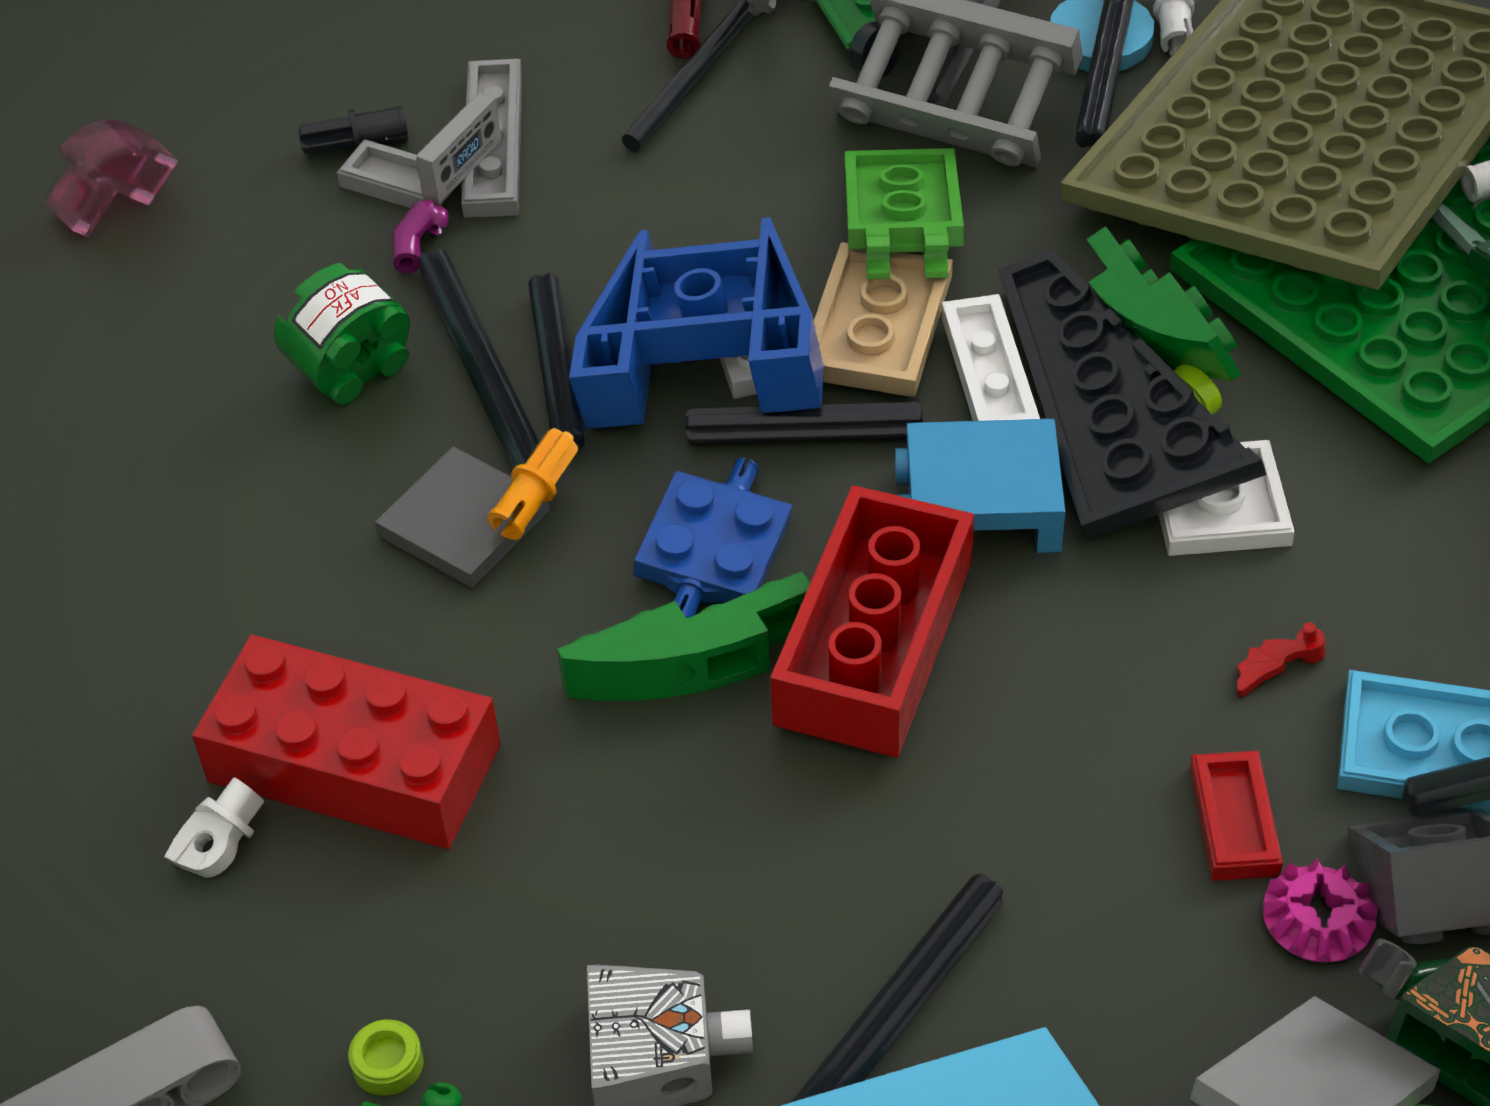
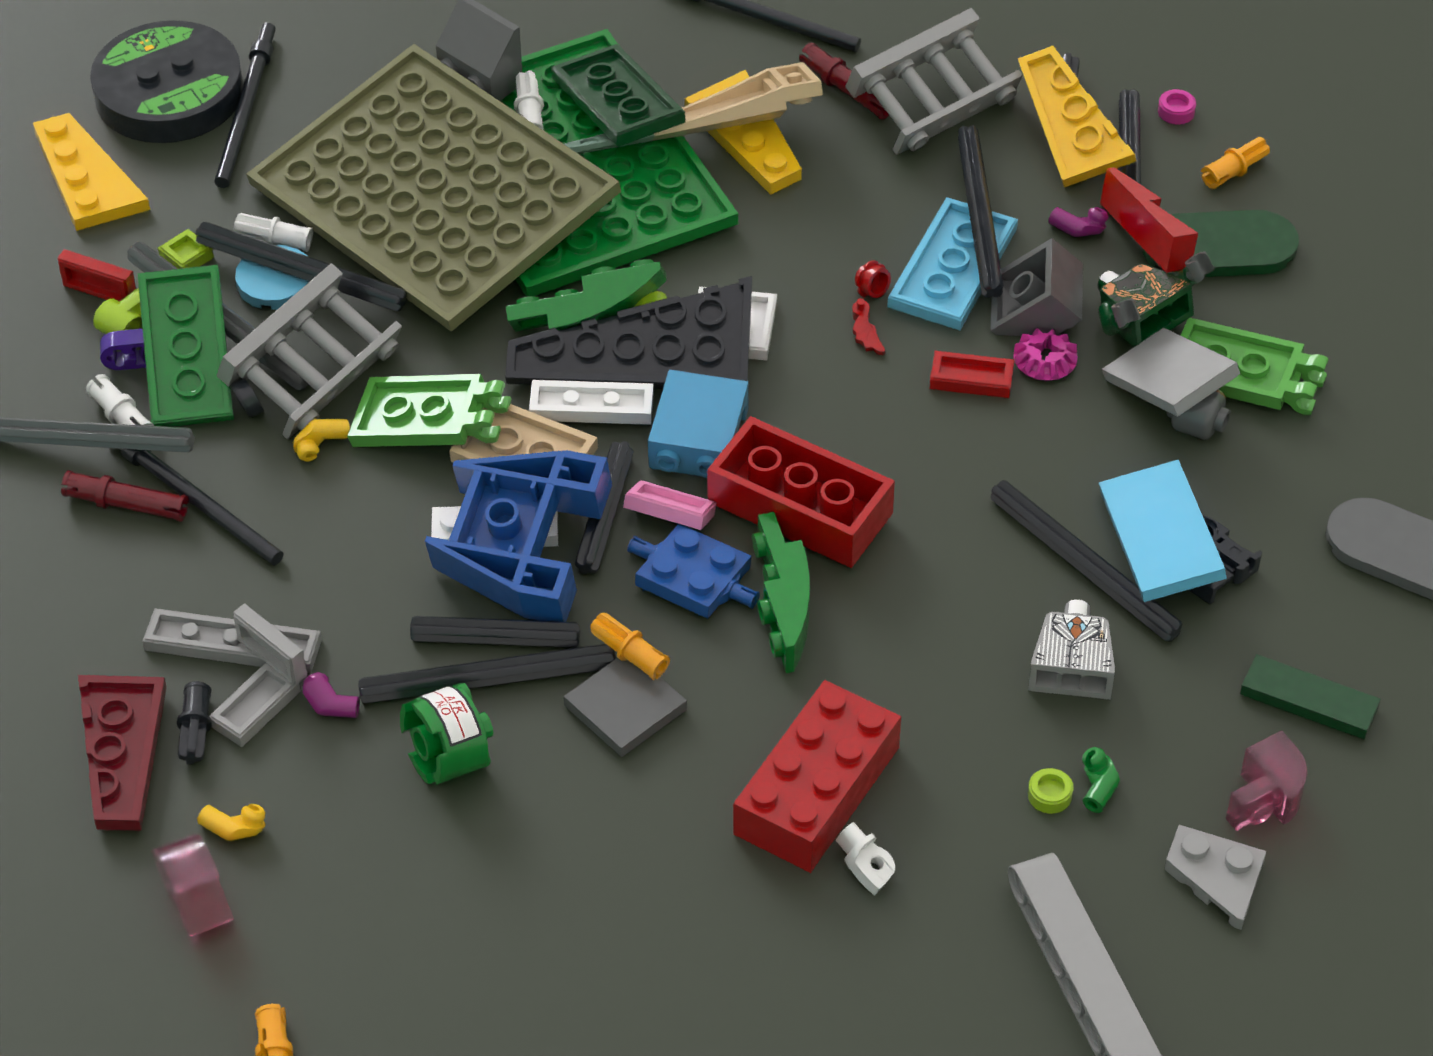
camera: 80 degrees left, 0 degrees up
none -> dark red wing [78,675,167,831]
none -> yellow arm [197,804,266,841]
none -> yellow arm [293,419,350,462]
none -> bright pink tile [623,480,717,530]
none -> red plate [855,260,891,298]

